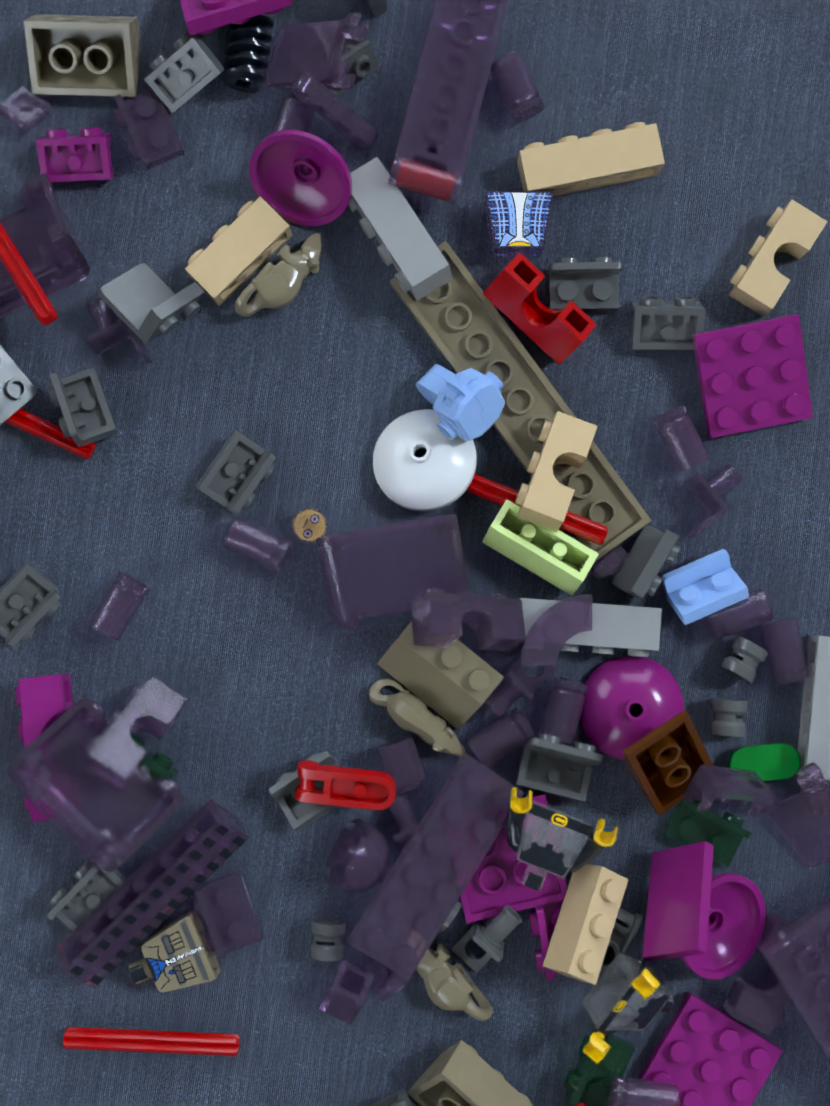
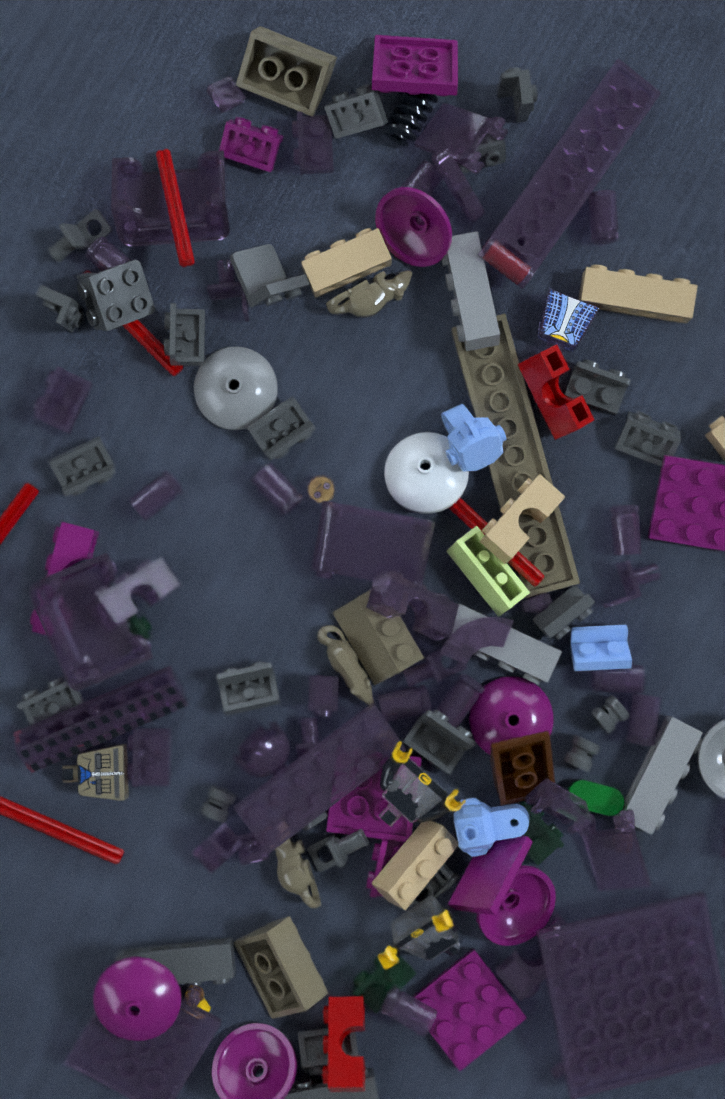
camera: 20 degrees right, 0 degrees up
red plate [295,760,397,810] -> none
none -> light grey dish [194,347,278,430]
none -> light blue piece [454,797,529,857]

